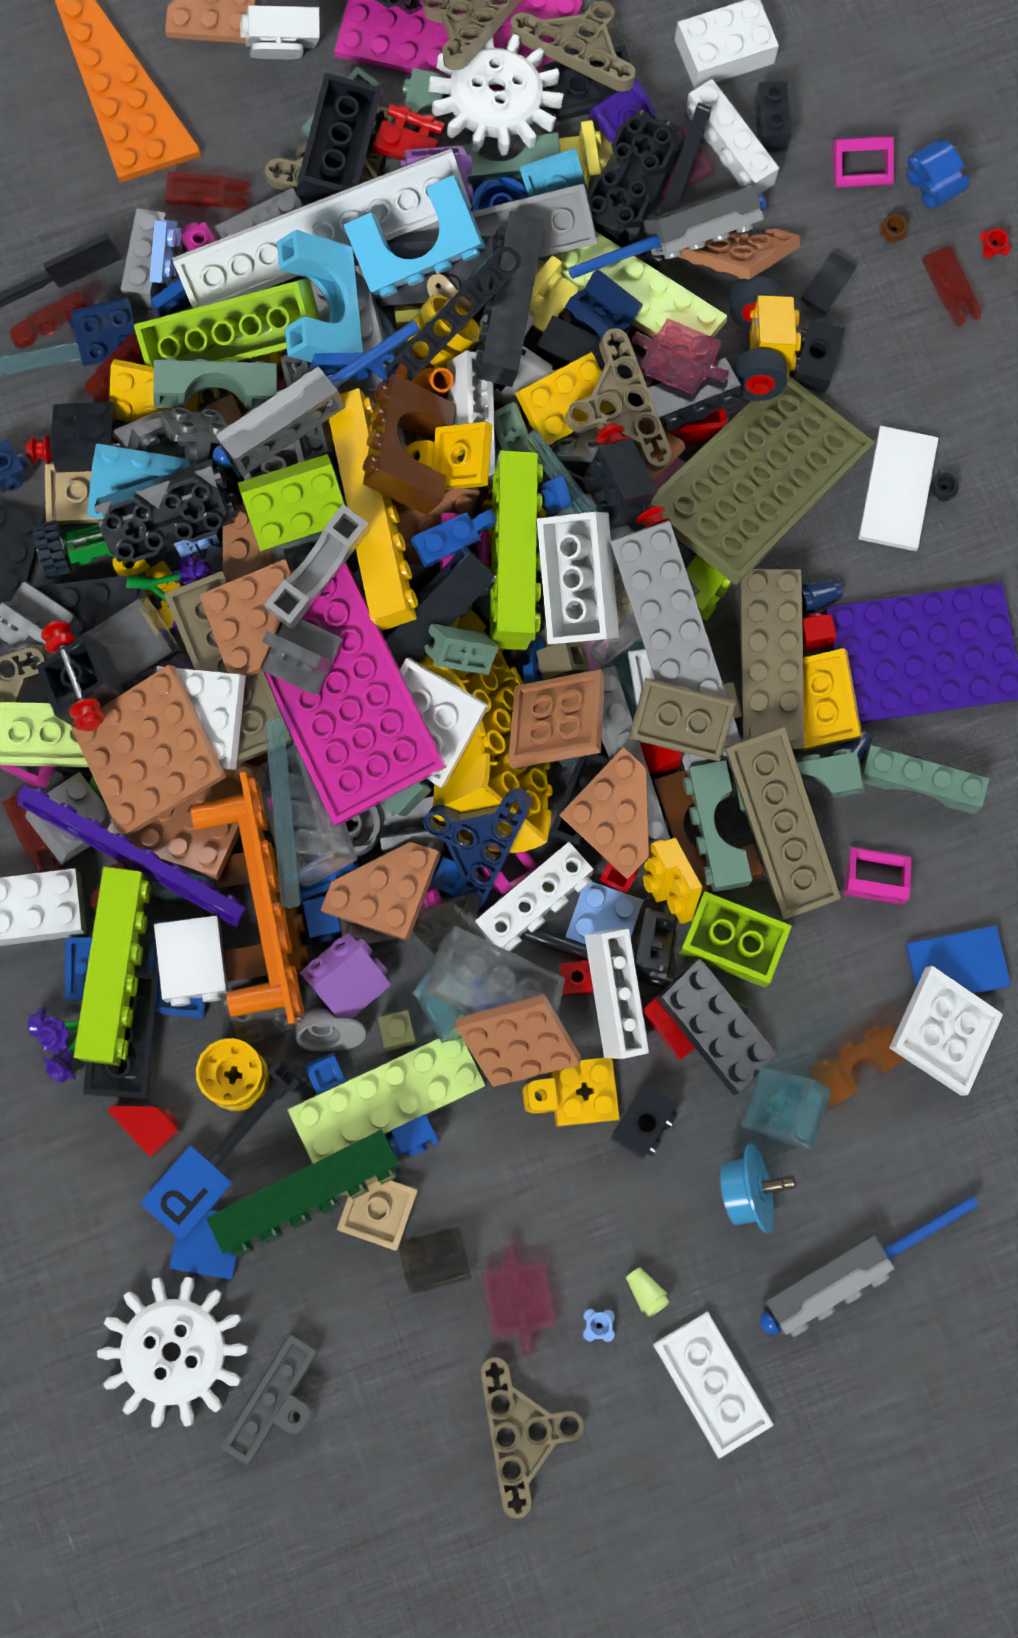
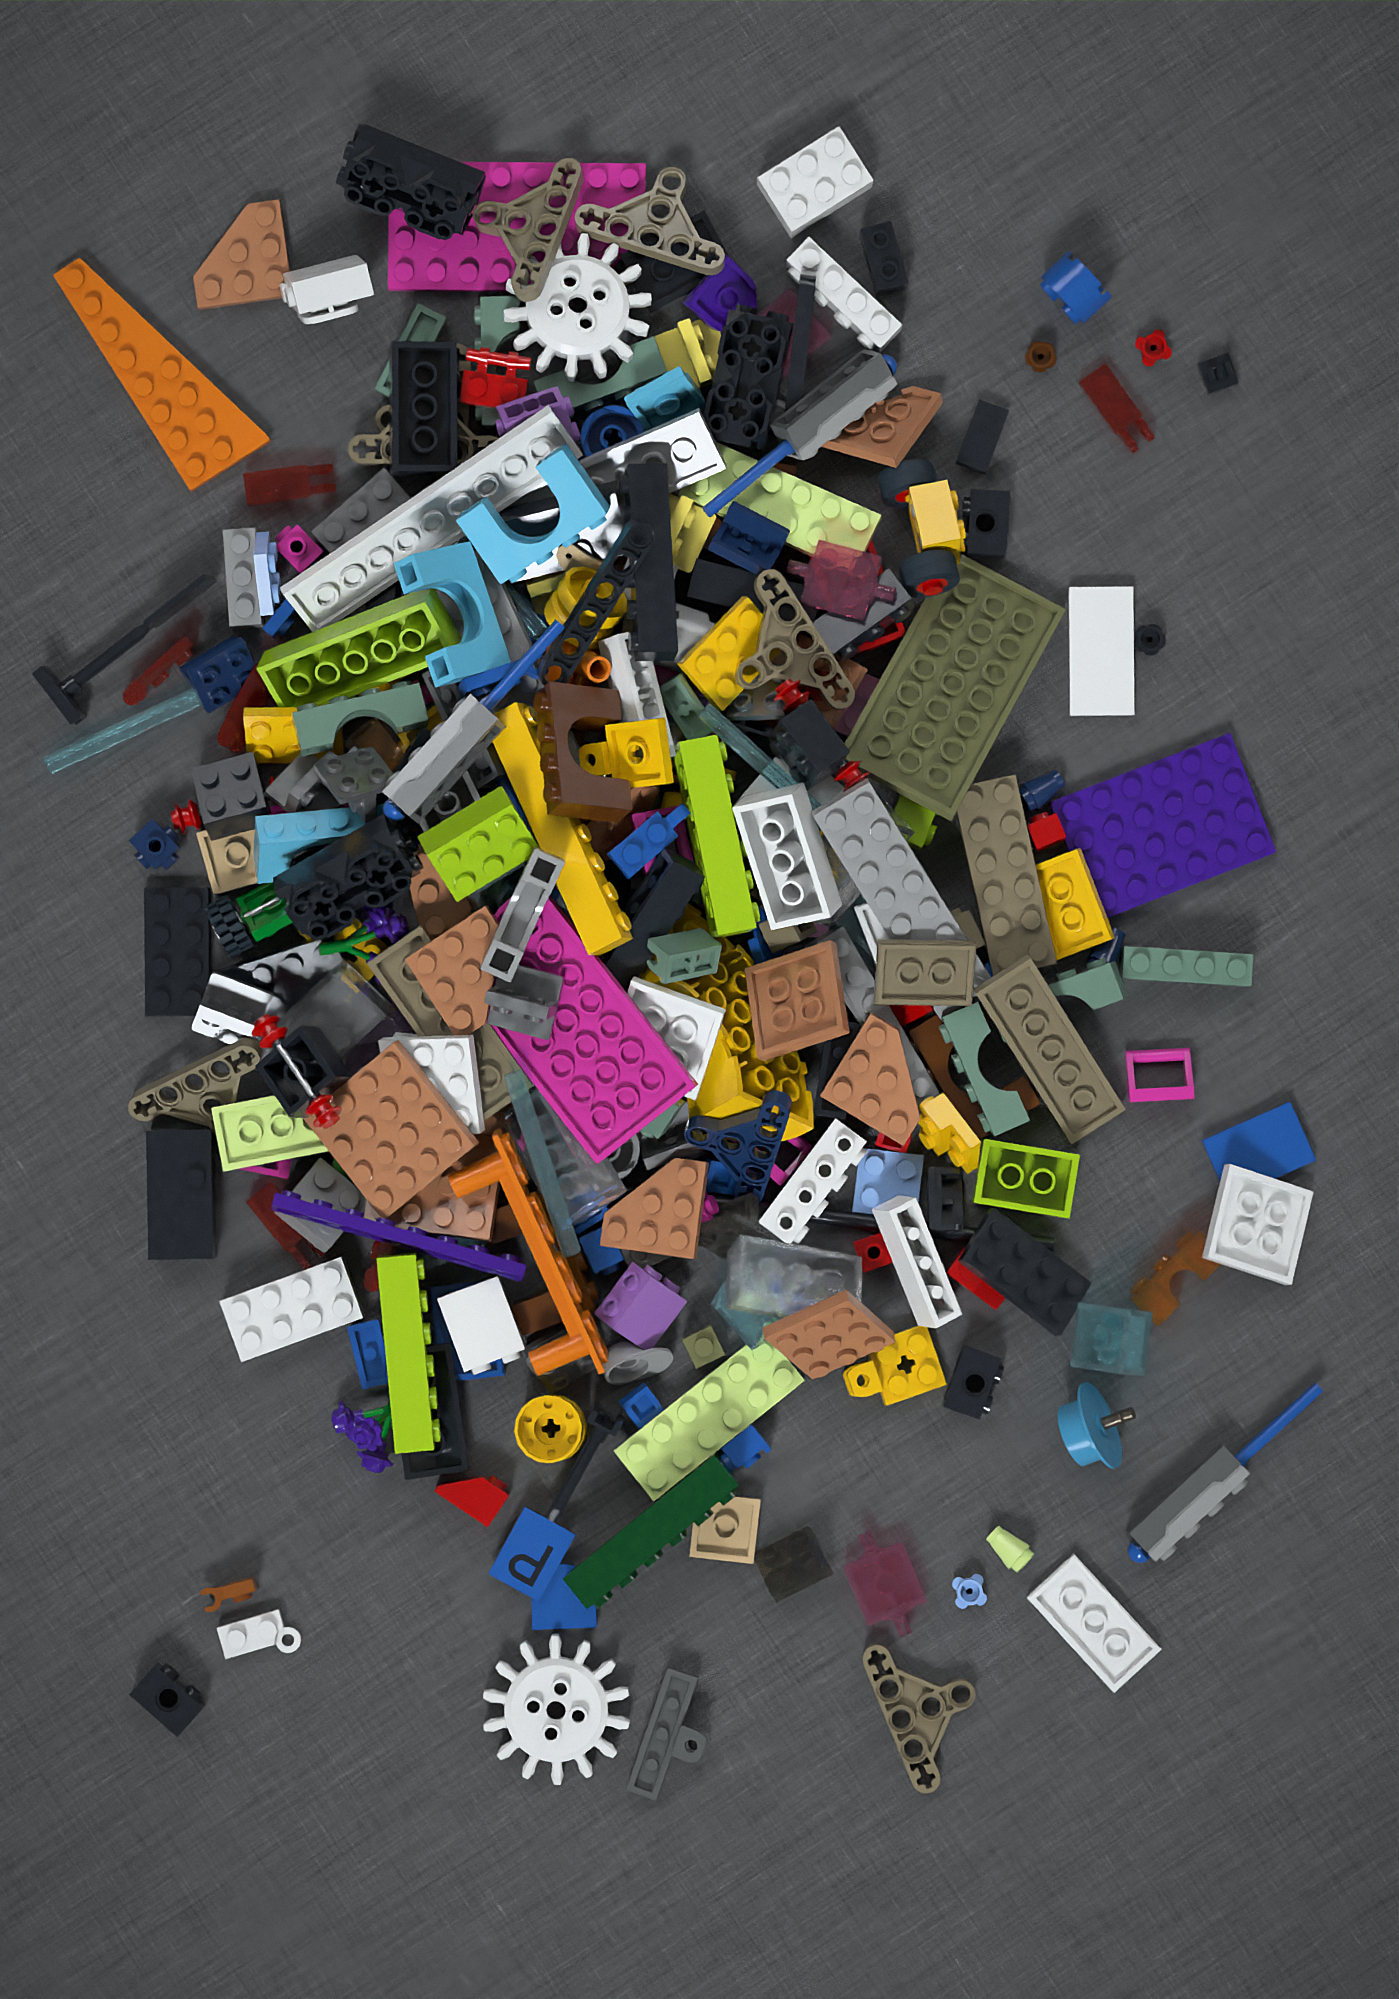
camera: 10 degrees left, 10 degrees up
blue plate [540,476,573,514] -> none
dark pink tile [831,136,894,188] -> none

